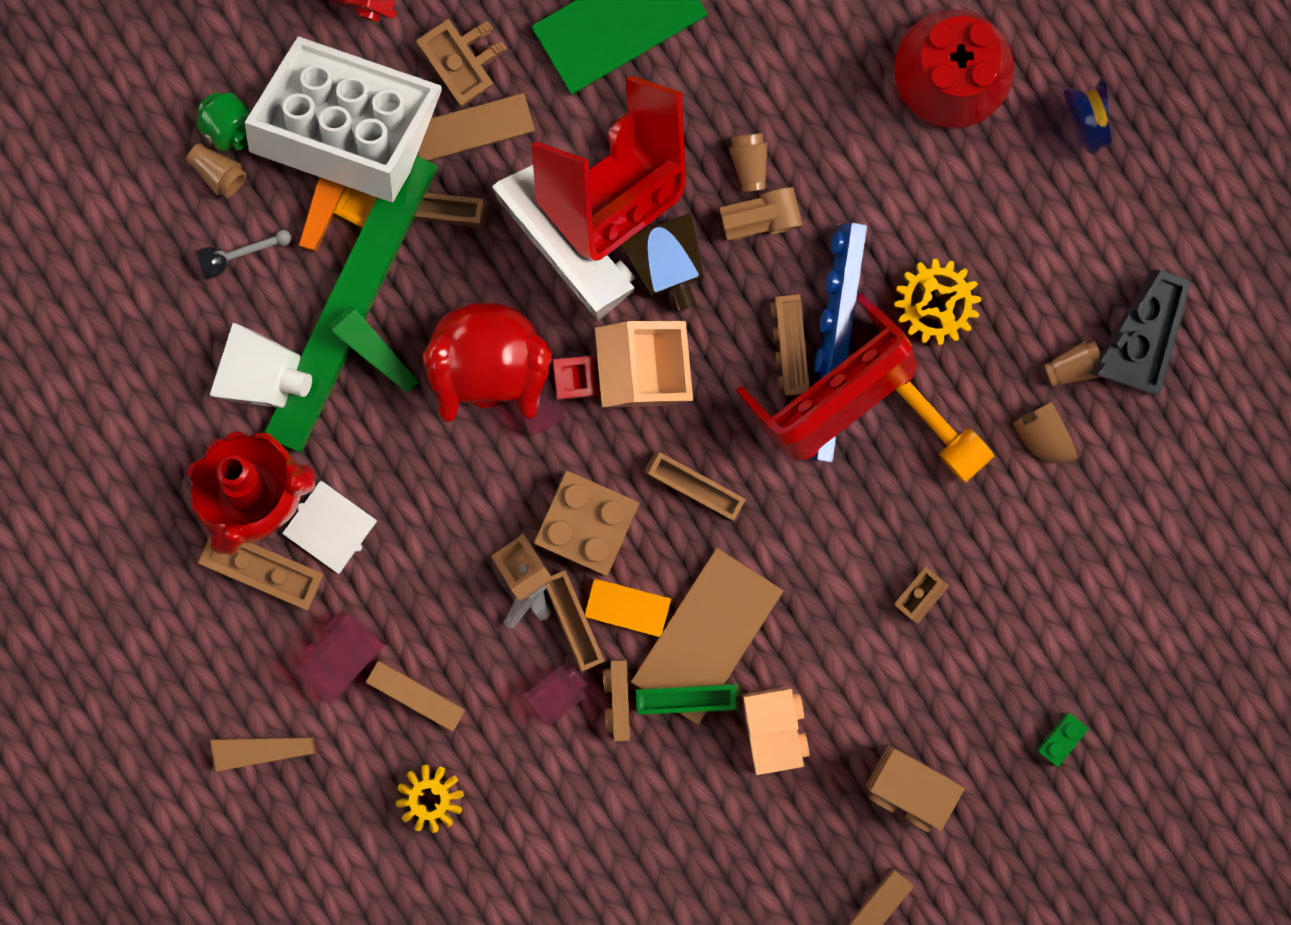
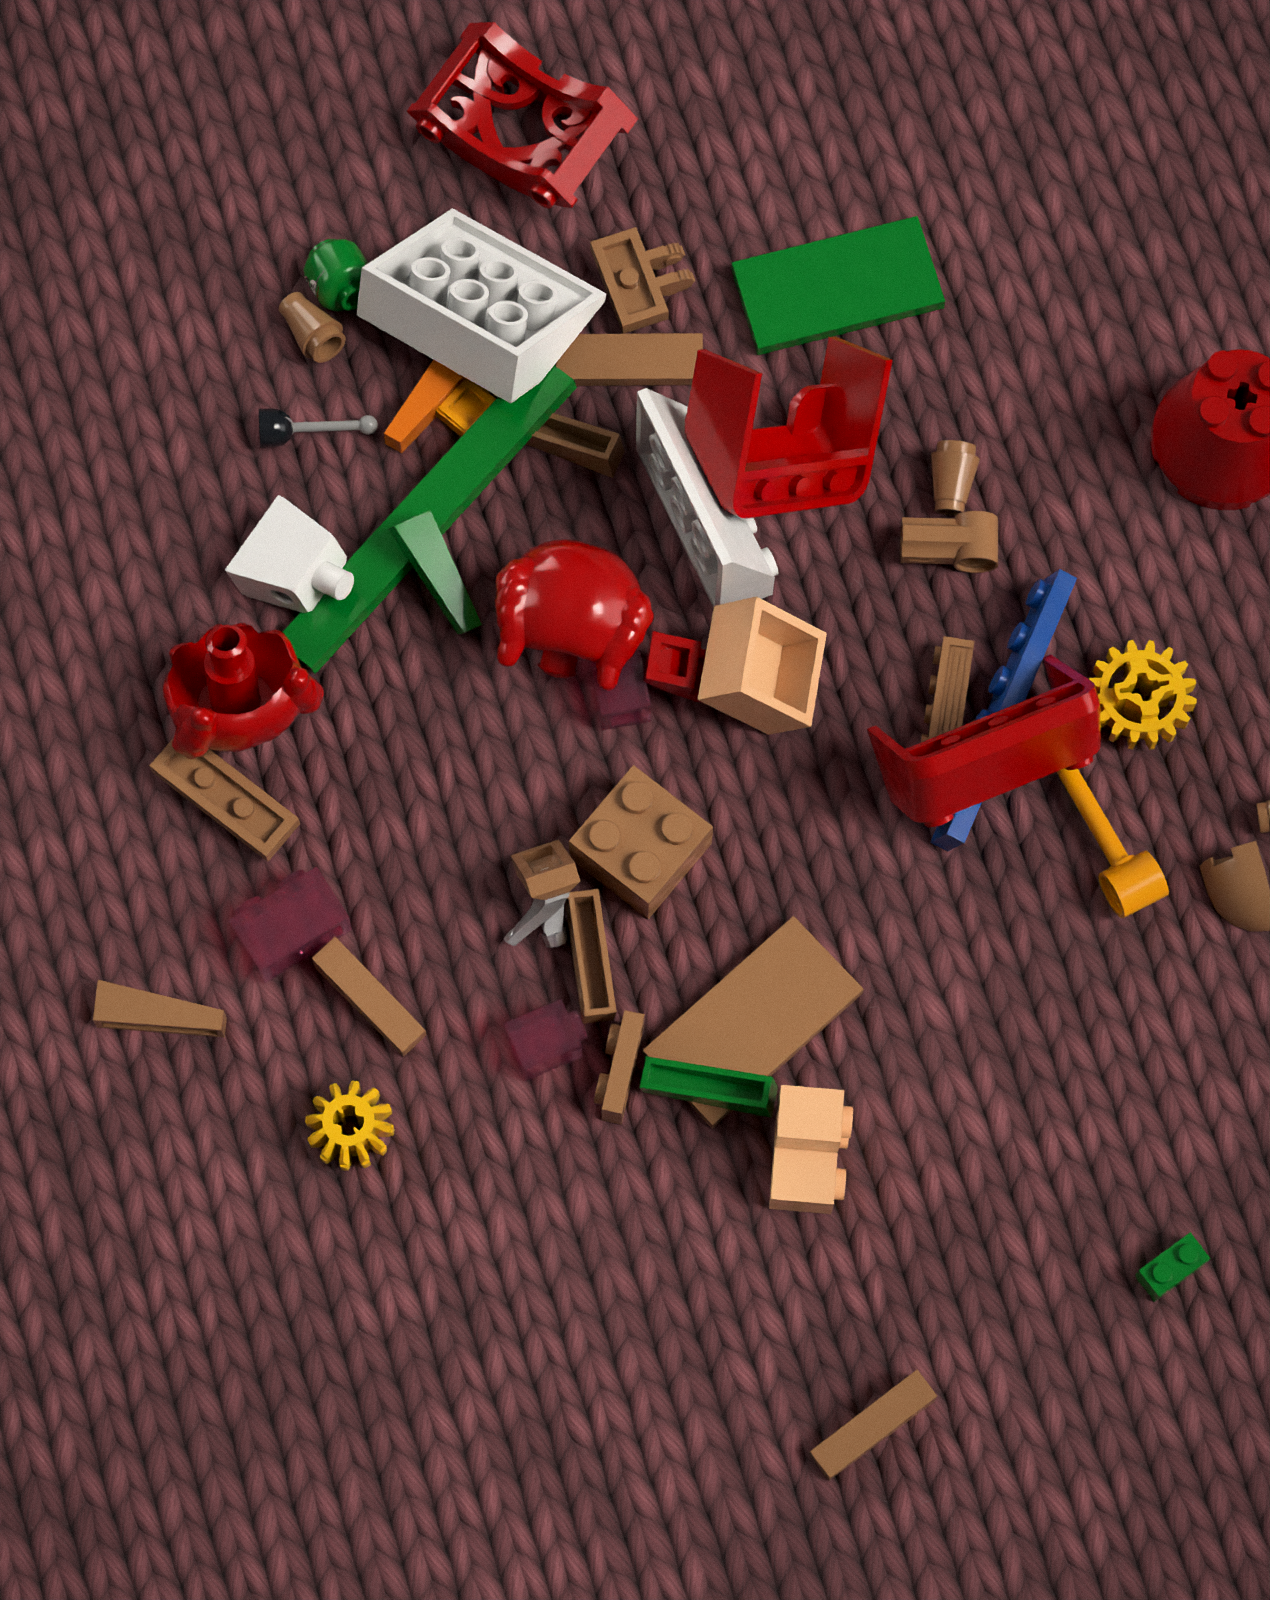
camera: 15 degrees right, 15 degrees down
white piece [282,480,377,574] -> none
light orange tile [585,578,671,637] -> none
torso [621,213,704,314] -> none
medium nougat piece [643,451,746,521] -> none
medium nougat piece [865,745,965,833] -> none
medium nougat piece [894,566,950,624] -> none

